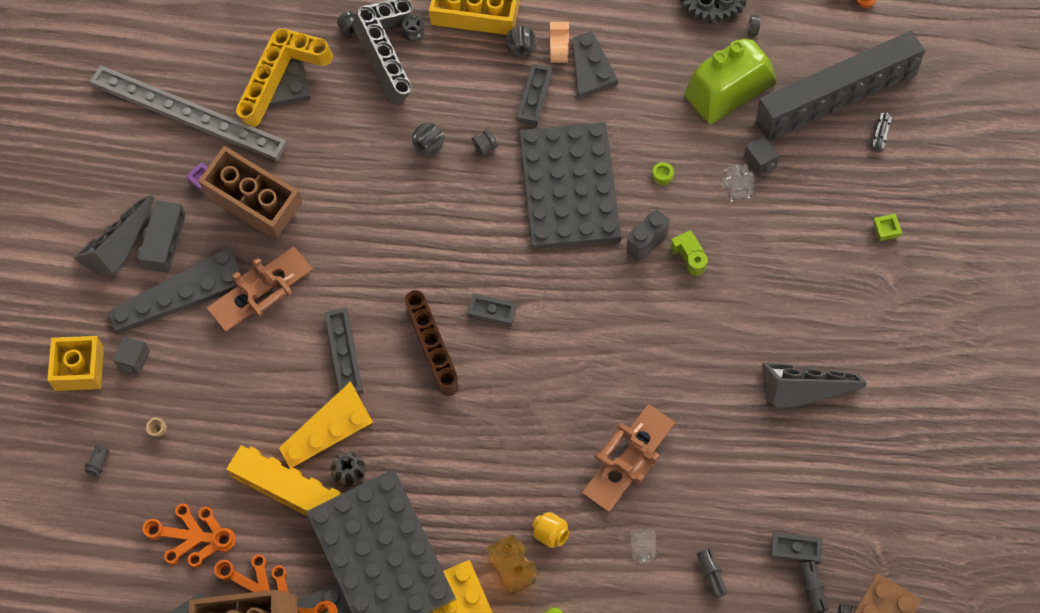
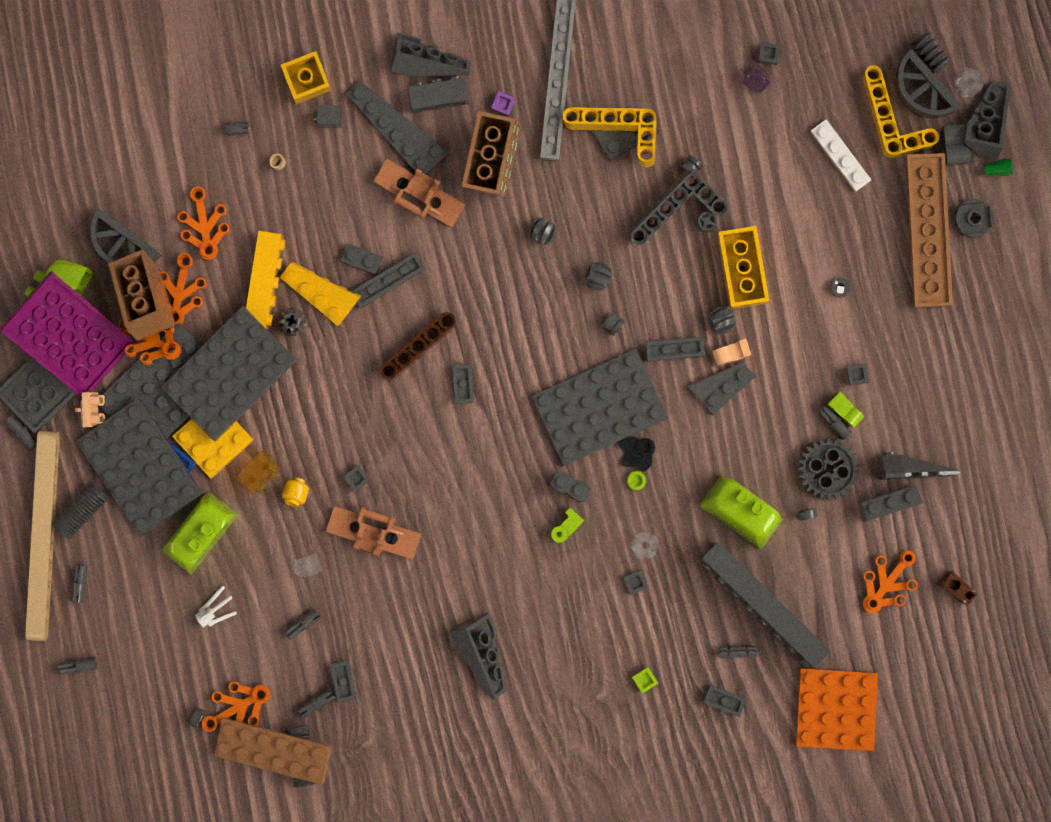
camera: 70 degrees right, 20 degrees up
dark grey brick [744,136,779,176] -> none
none -> dark grey plate [340,243,383,275]
none -> dark grey plate [344,465,371,492]
none -> dark grey piece [528,217,557,245]
none -> black plate [619,437,655,472]
none -> dark grey tile [623,570,648,595]
none -> dark grey plate [703,685,747,717]
none -> orange plate [796,668,878,751]

